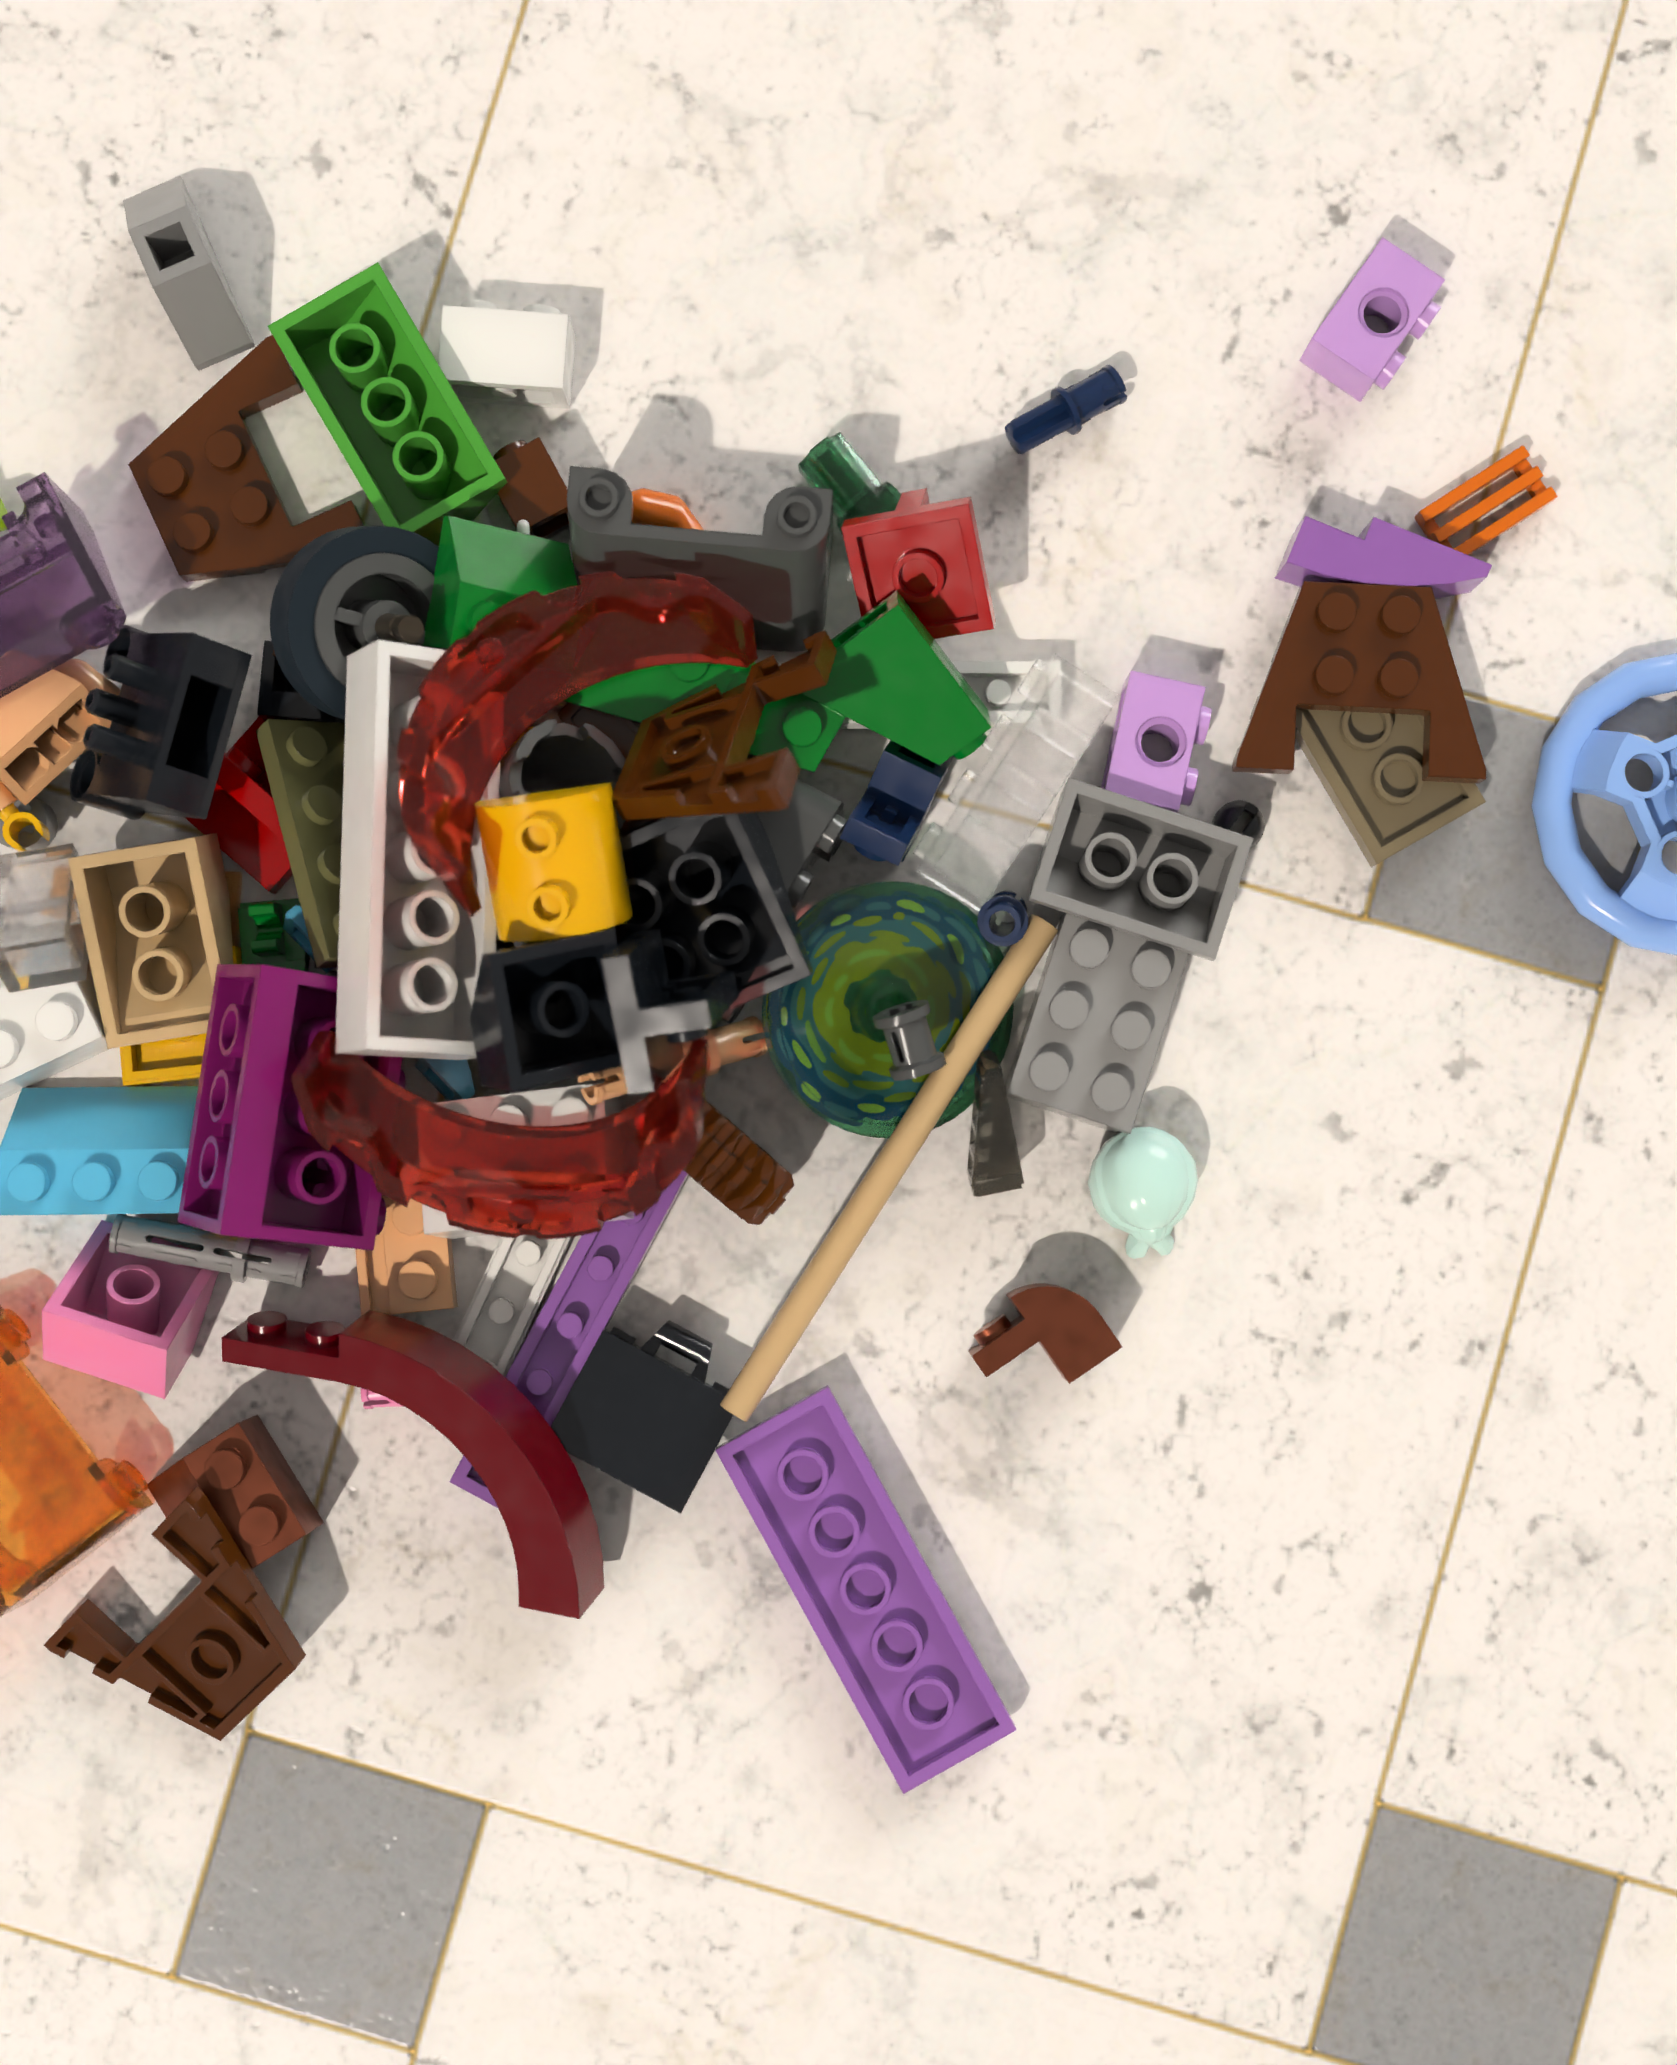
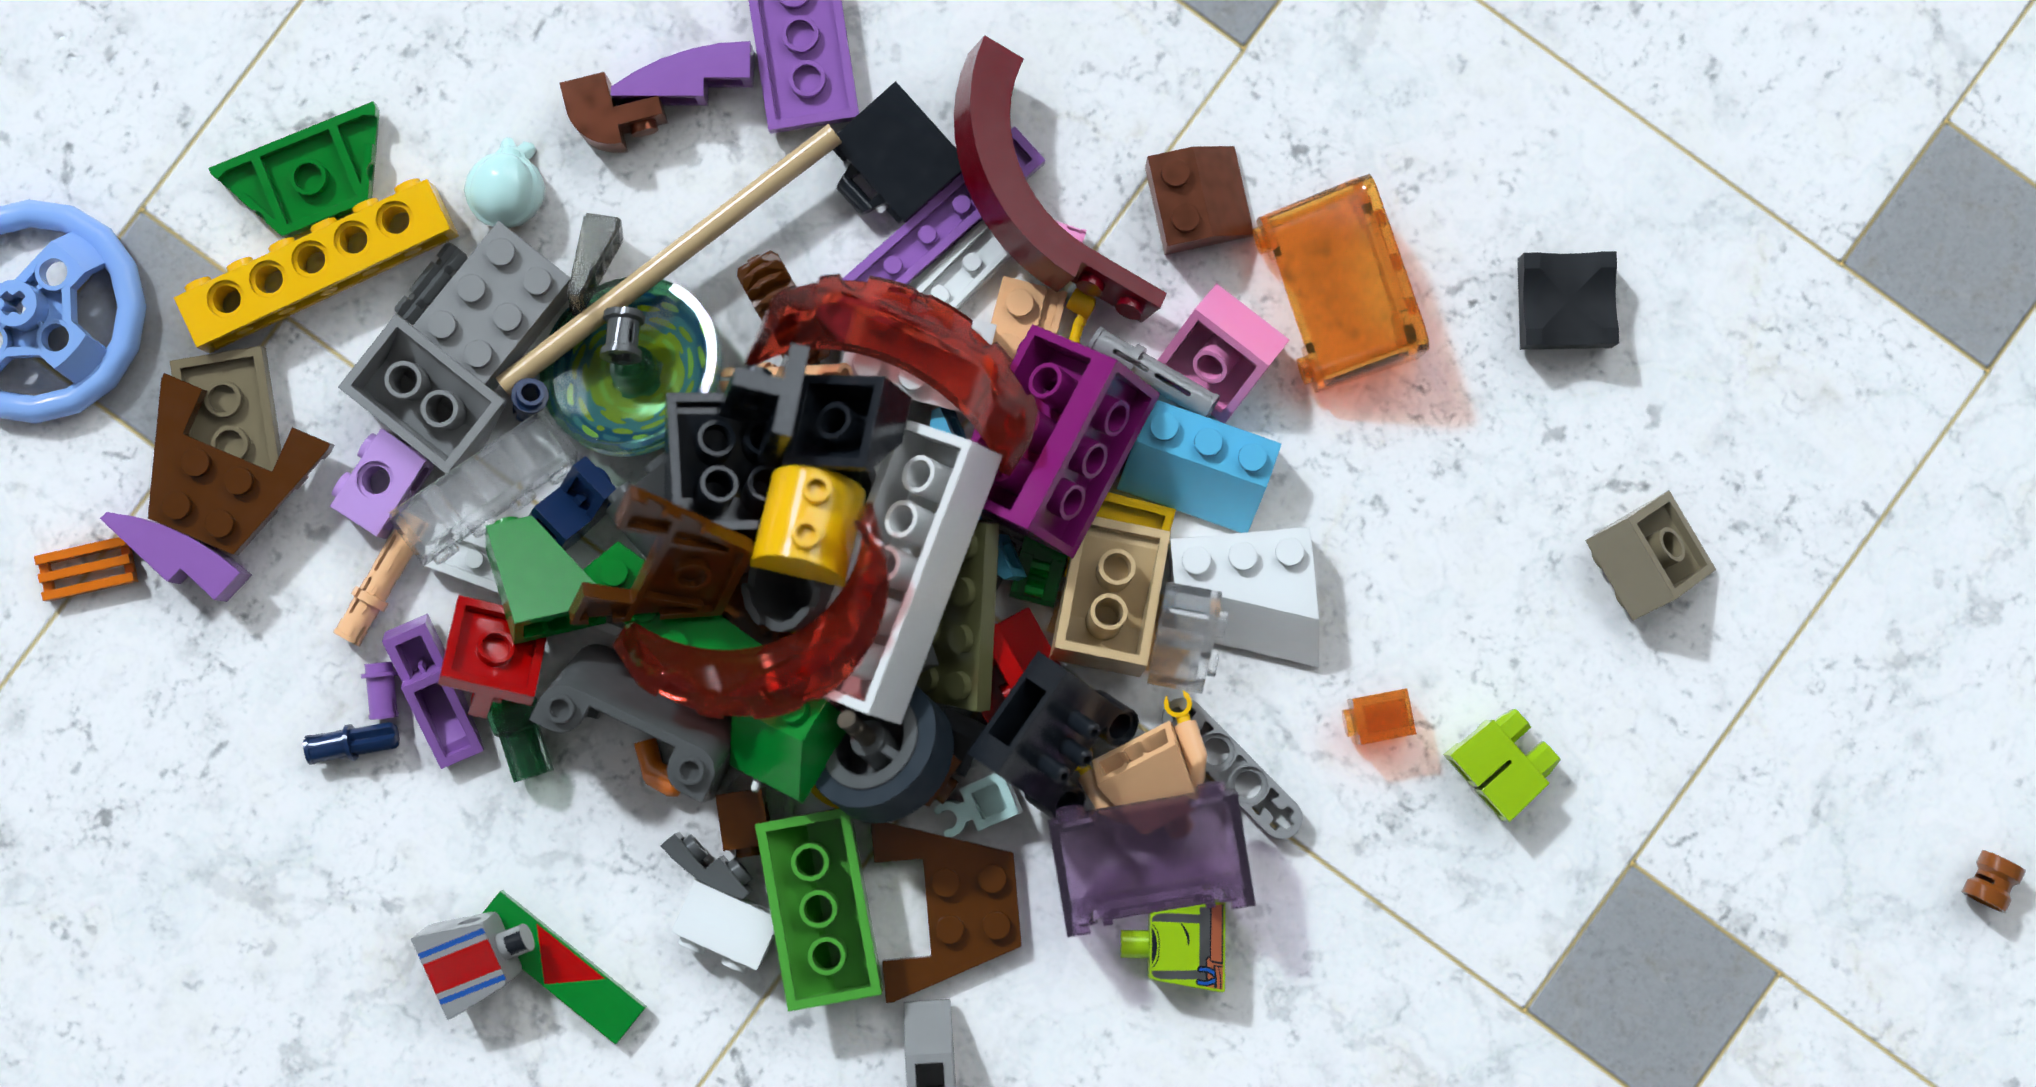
camera: 165 degrees left, 0 degrees up
reddish brown wing [44,1487,306,1741] -> none
black hinge [1212,800,1265,848] -> none
lavender brick [1299,237,1445,402] -> none
none -> yellow brick [173,178,459,354]
none -> green wing [208,101,380,238]
none -> light nougat pin [333,511,430,647]
none -> medium lavender pin [361,661,399,720]
none -> medium lavender slope [382,614,484,769]
none -> dark grey axle [394,242,468,325]
none -> torso [411,911,534,1020]
none -> green tile [483,890,647,1045]
none -> medium lavender slope [611,41,754,106]
none -> dark grey slope [660,832,754,899]
none -> light aqua plate [934,773,1023,837]
none -> yellow hand [1065,288,1096,343]

